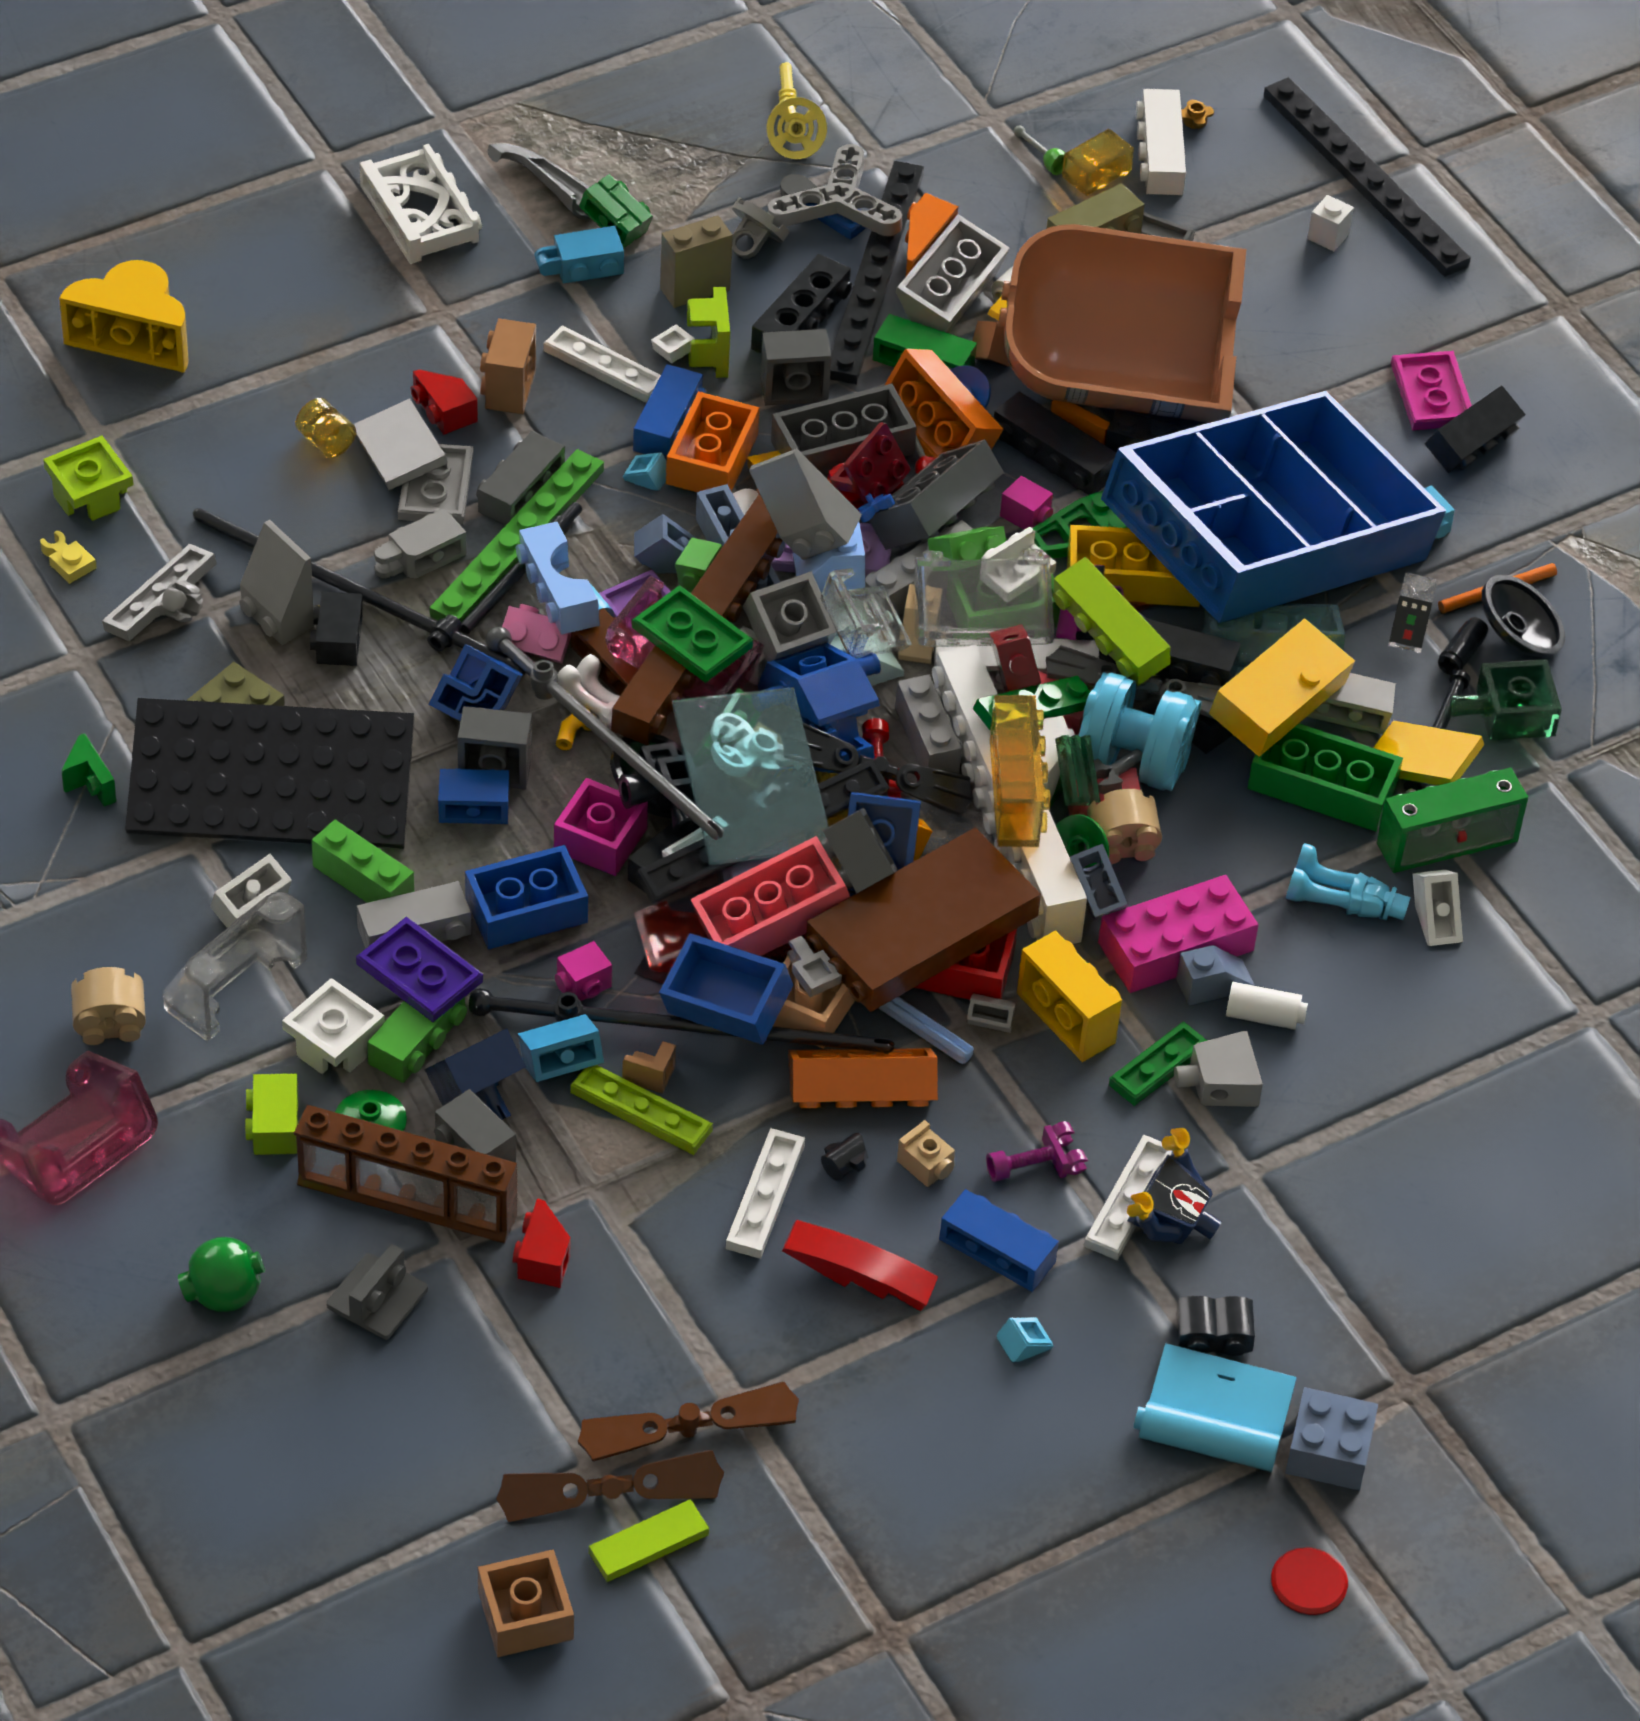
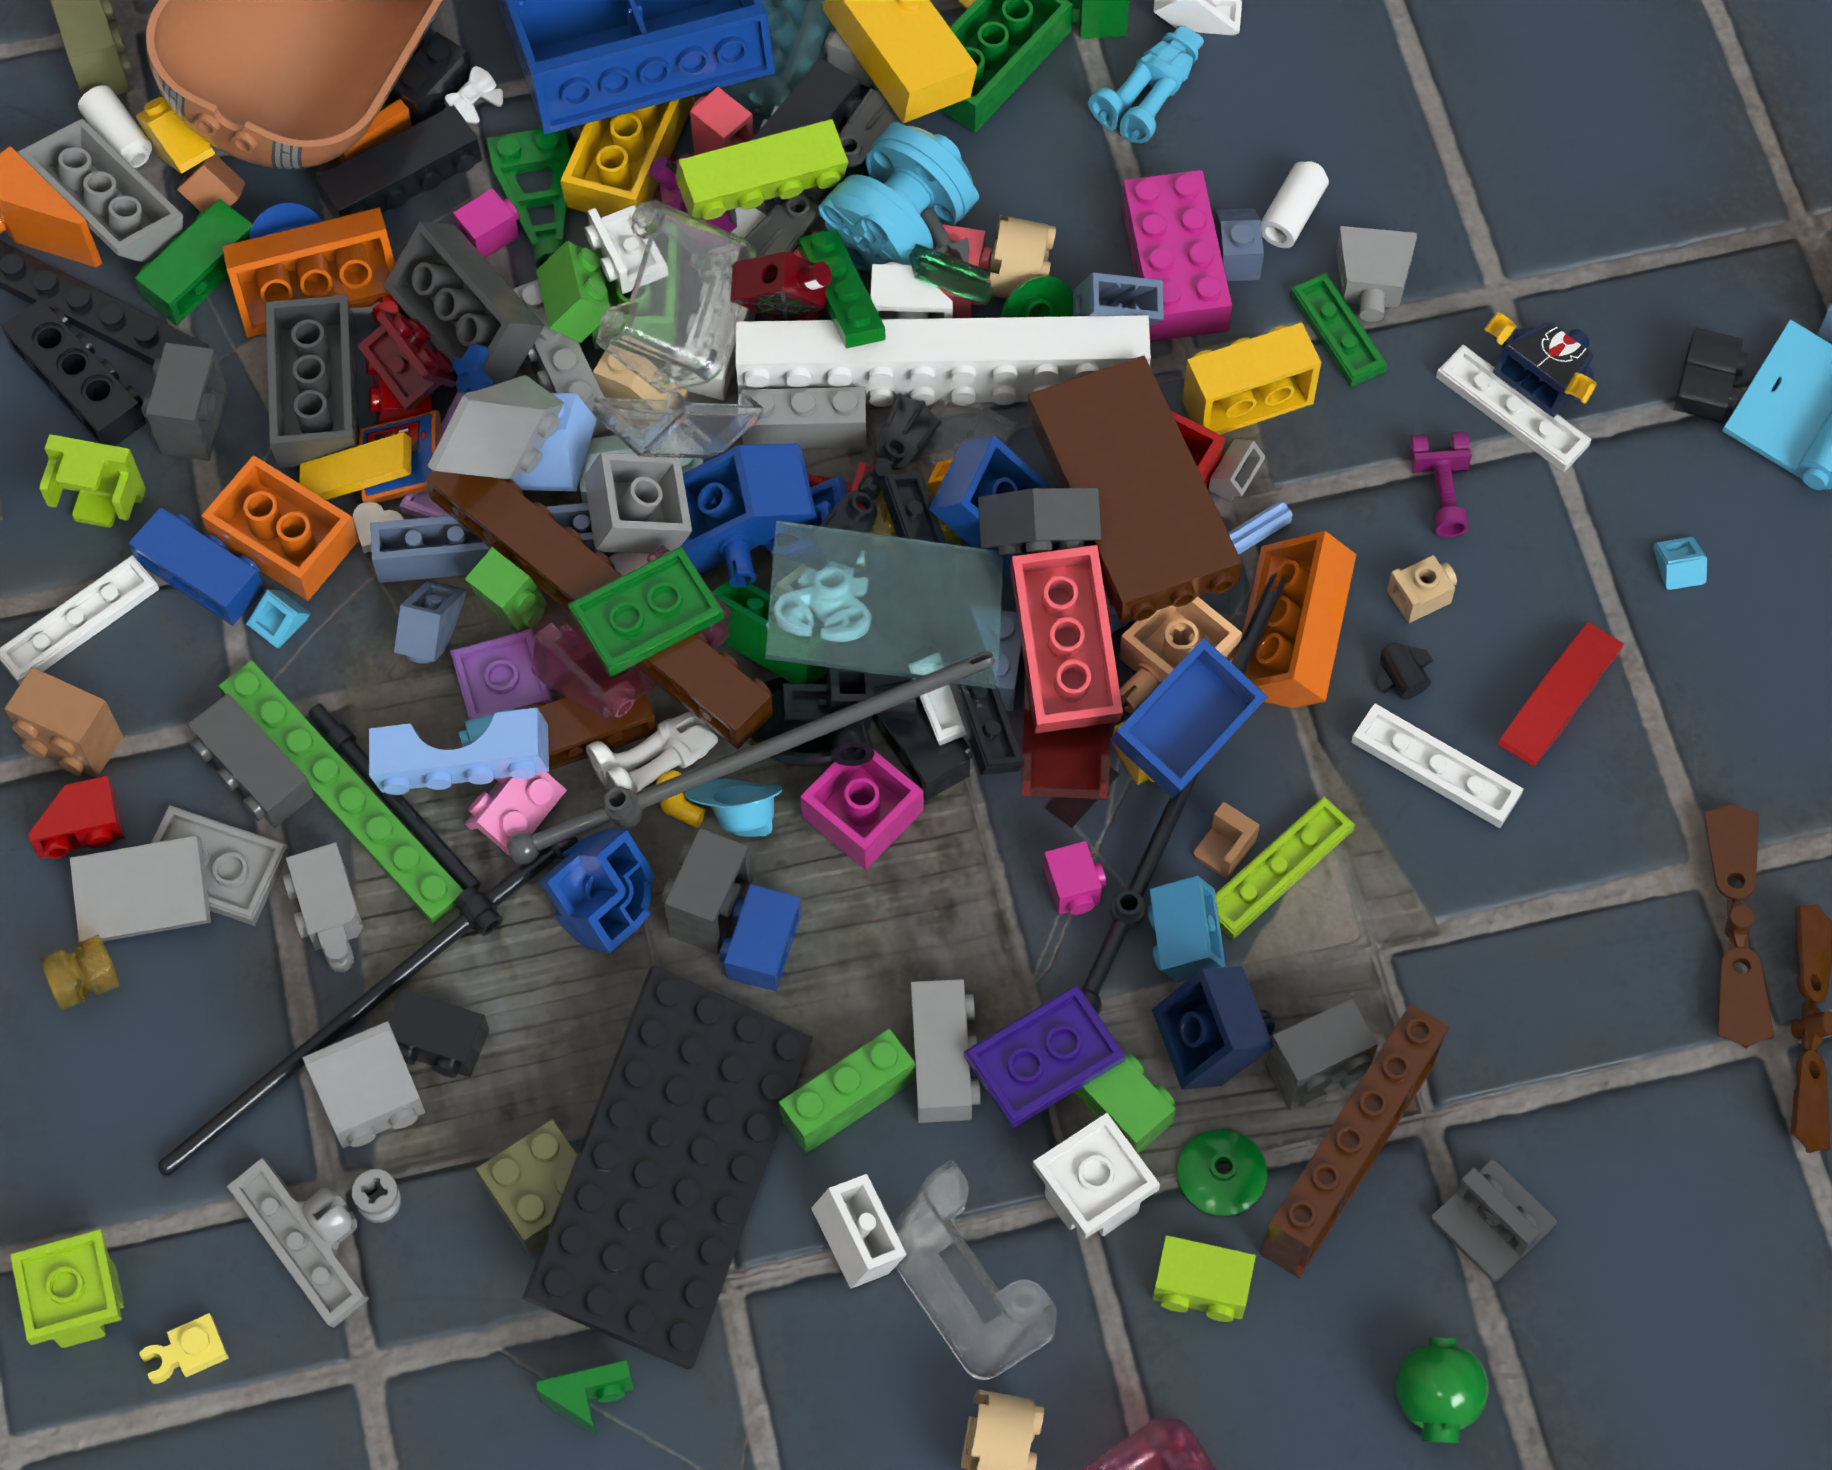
camera: 70 degrees left, 15 degrees up
blue brick [465,845,588,950] -> none
red slope [512,1199,571,1288] -> none
white plate [651,324,695,363] -> none
light grey plate [787,936,842,997] -> none
blue brick [939,1189,1059,1292] -> none
clear yellow brick [989,695,1050,847] -> none
none -> light grey wheel [352,1169,401,1223]
none -> medium azure piece [685,779,782,837]
none -> coral brick [690,87,754,156]

